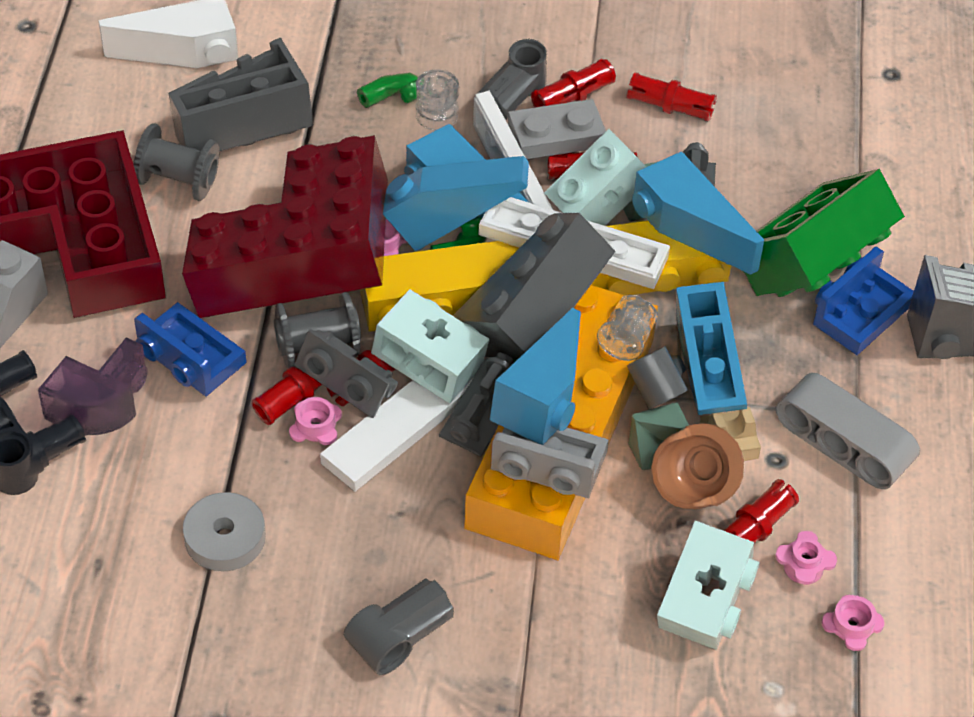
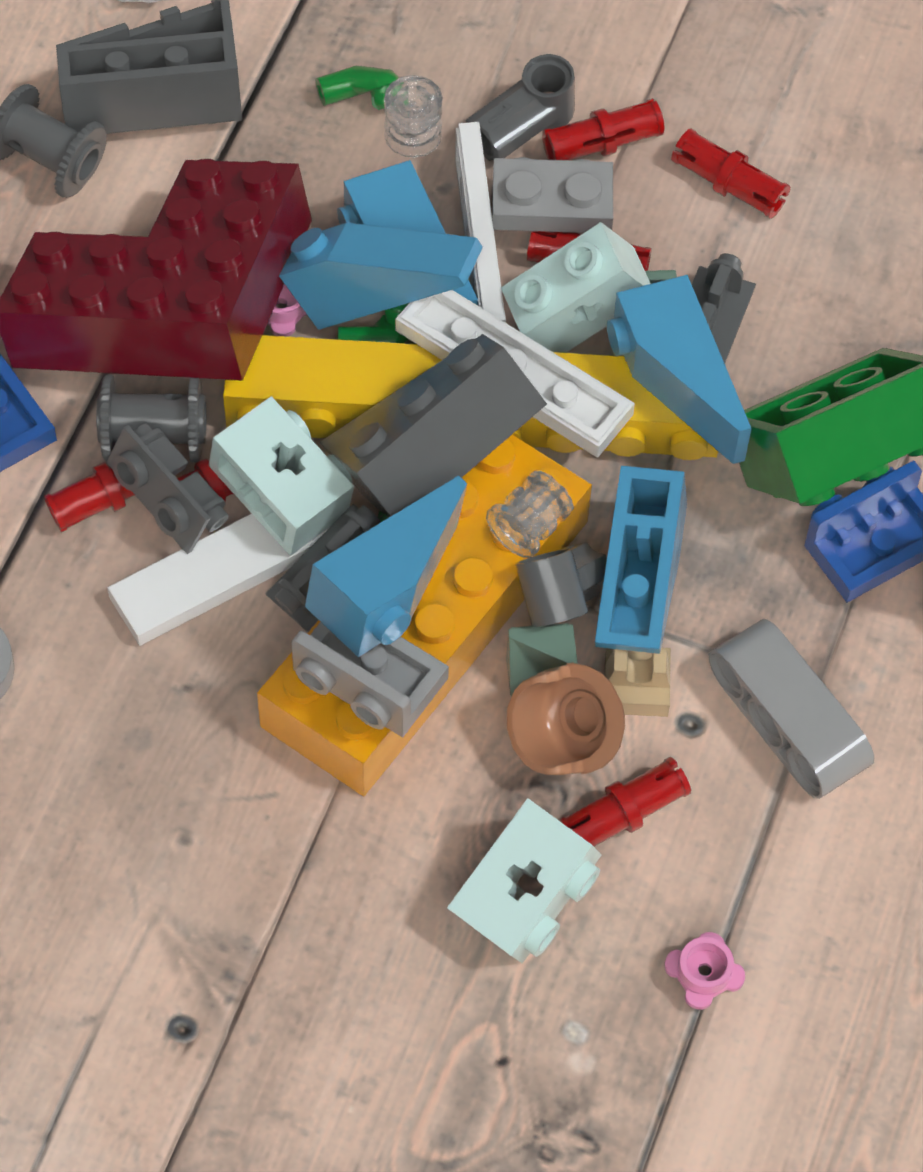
camera: 15 degrees right, 10 degrees up
bright pink plate [289,397,342,445] -> none
dark grey piece [343,578,454,675] -> none
bright pink plate [775,531,837,585] -> none

